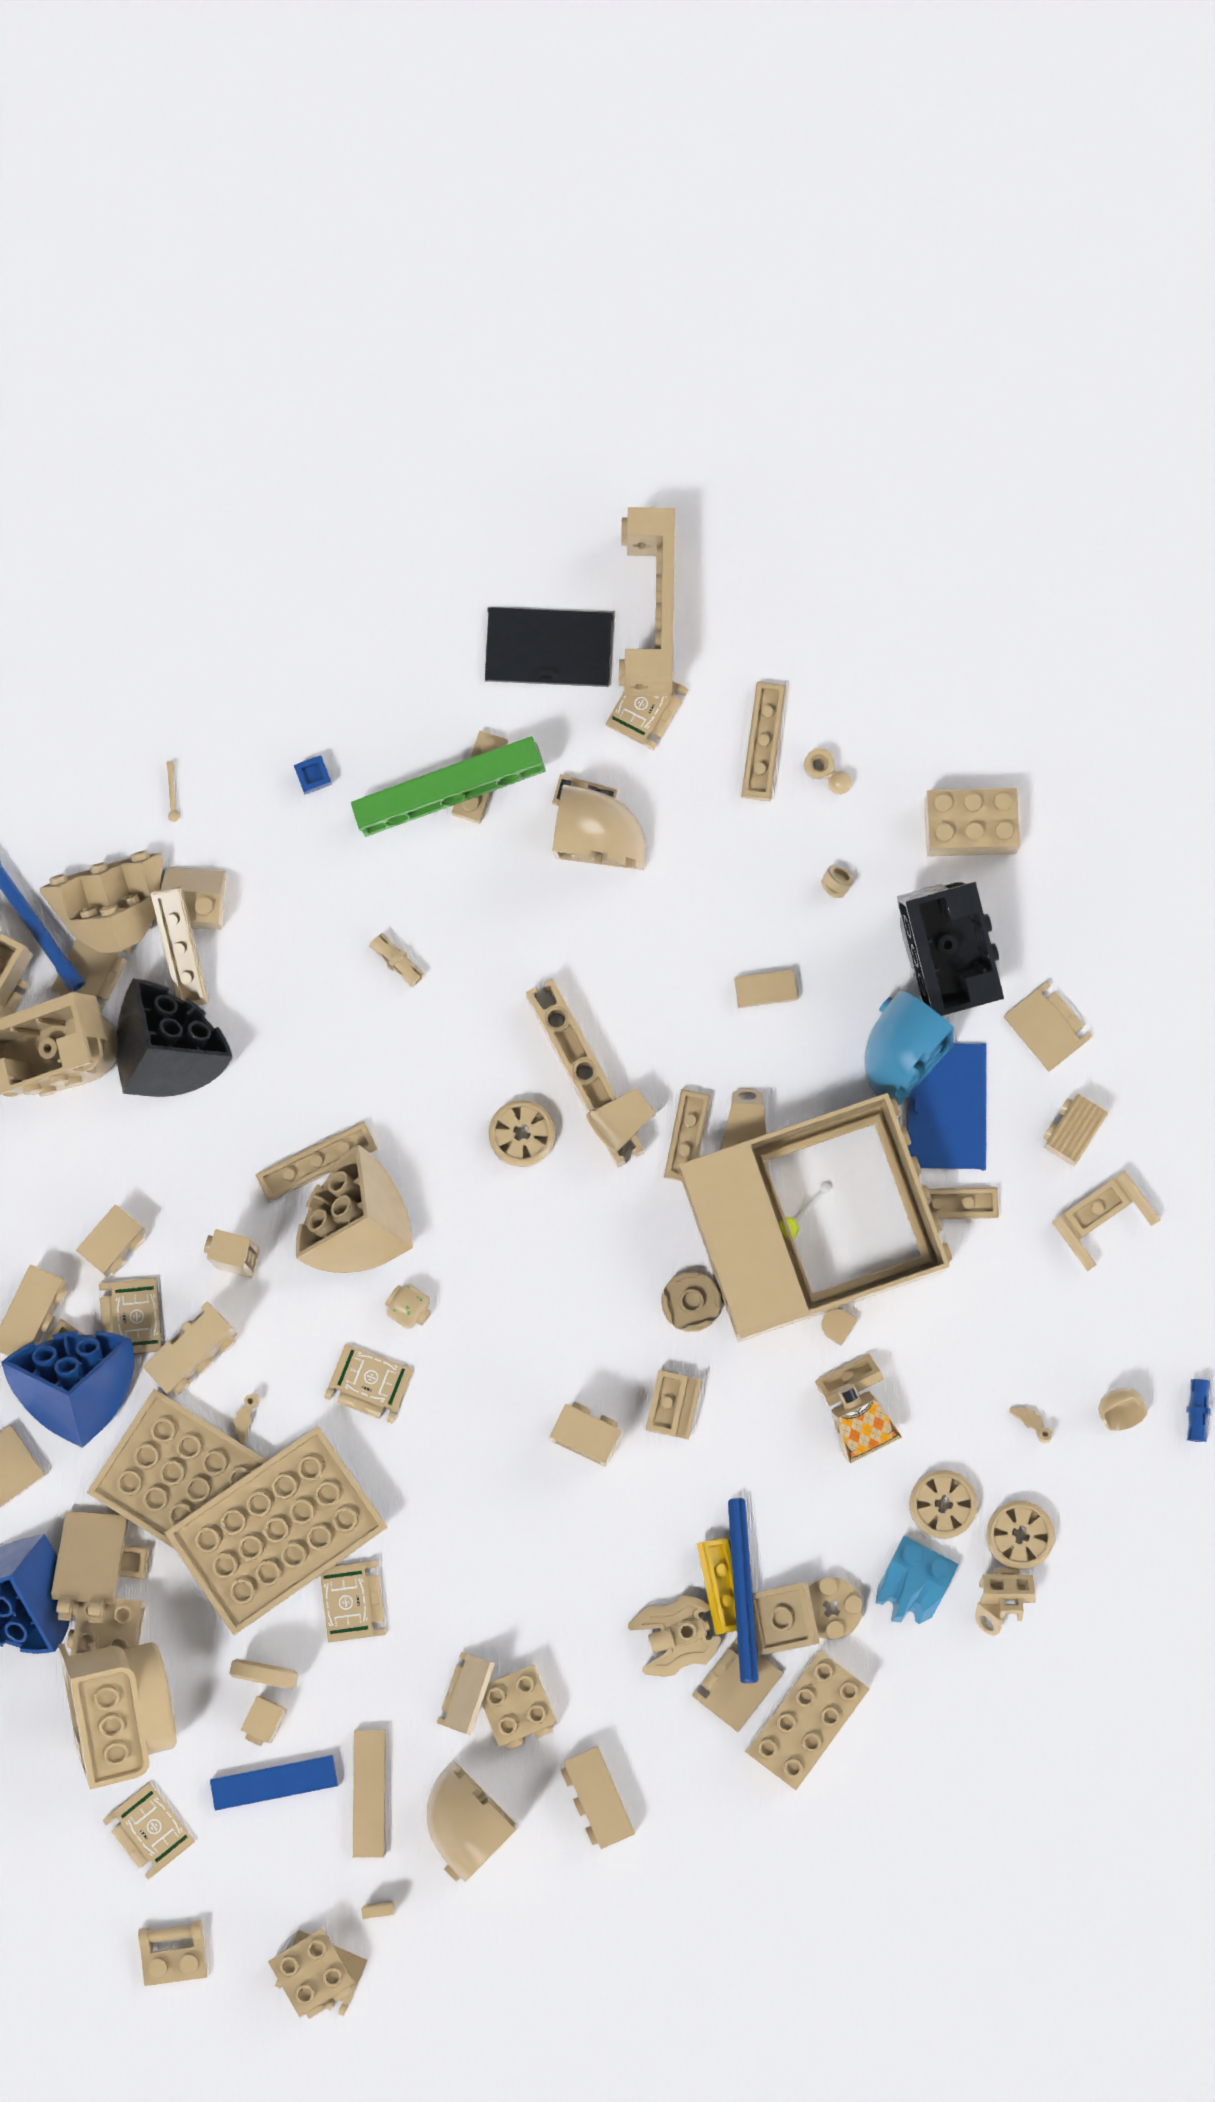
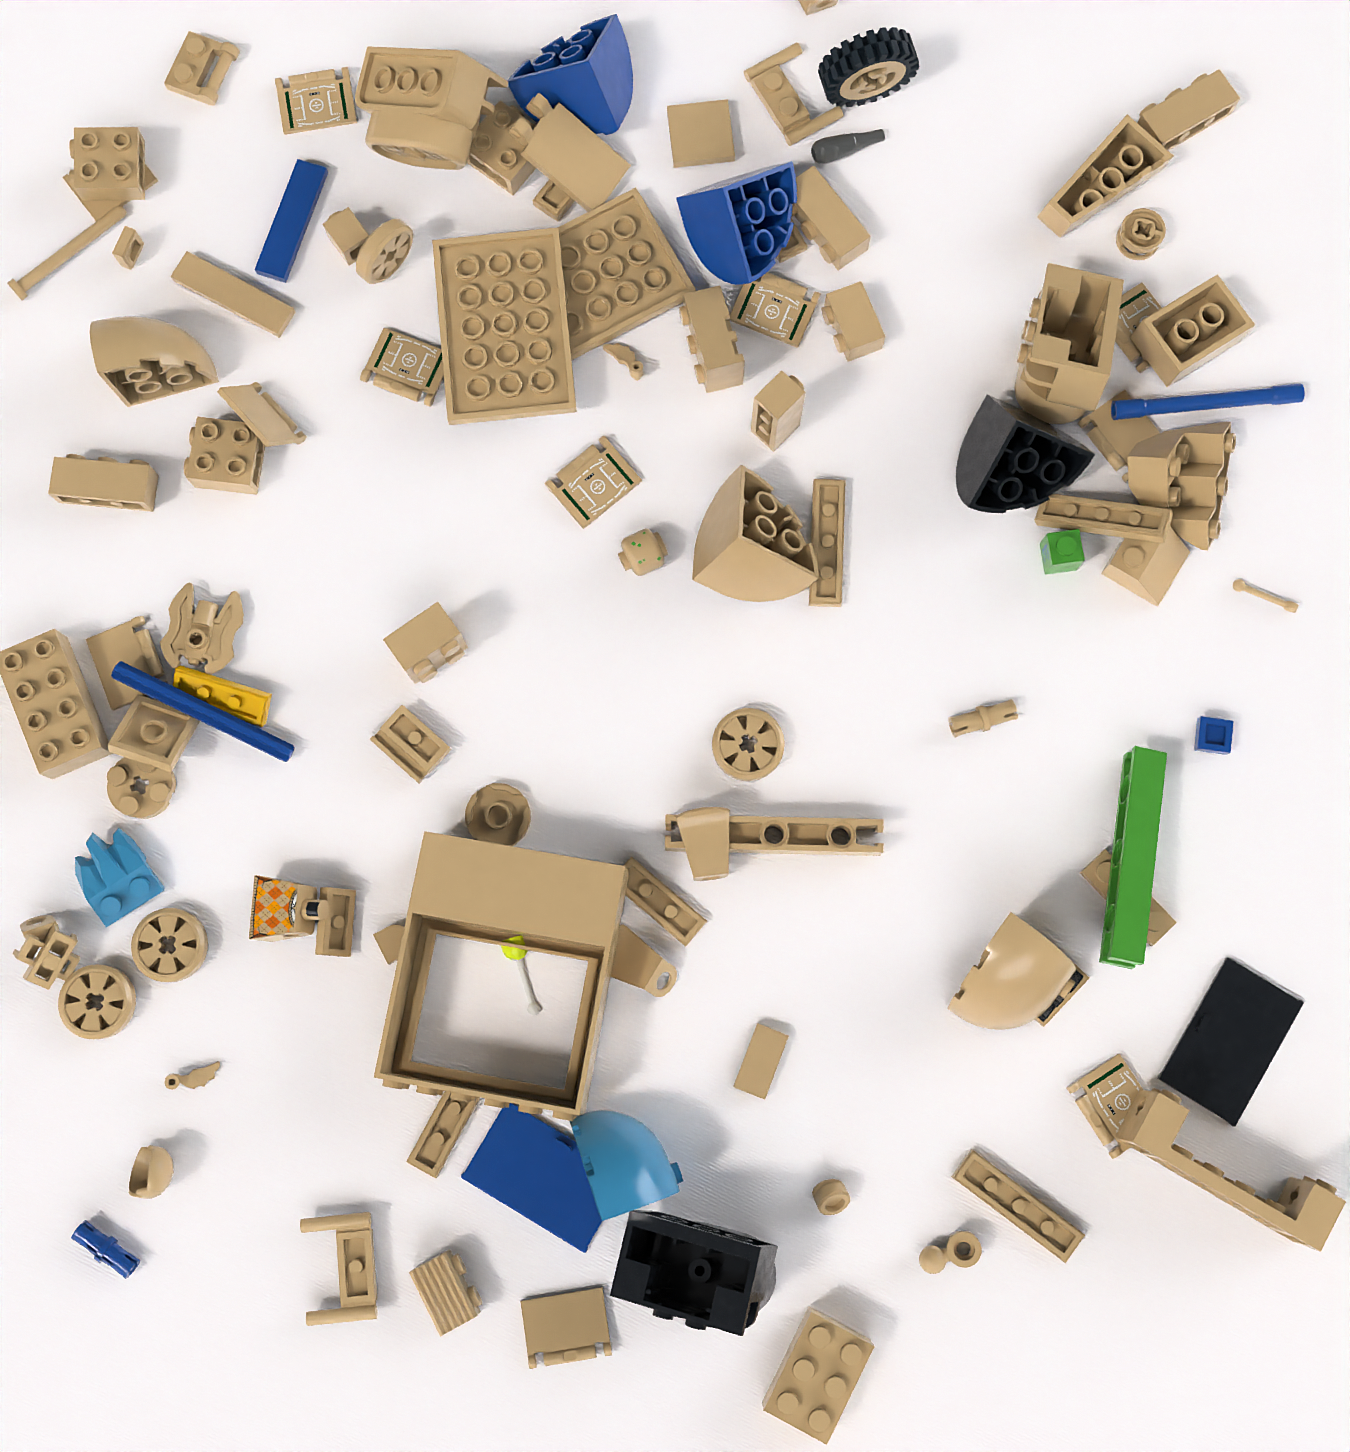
camera: 120 degrees right, 0 degrees up
none -> tan bar [7,206,127,301]
none -> bright green brick [1039,529,1085,575]

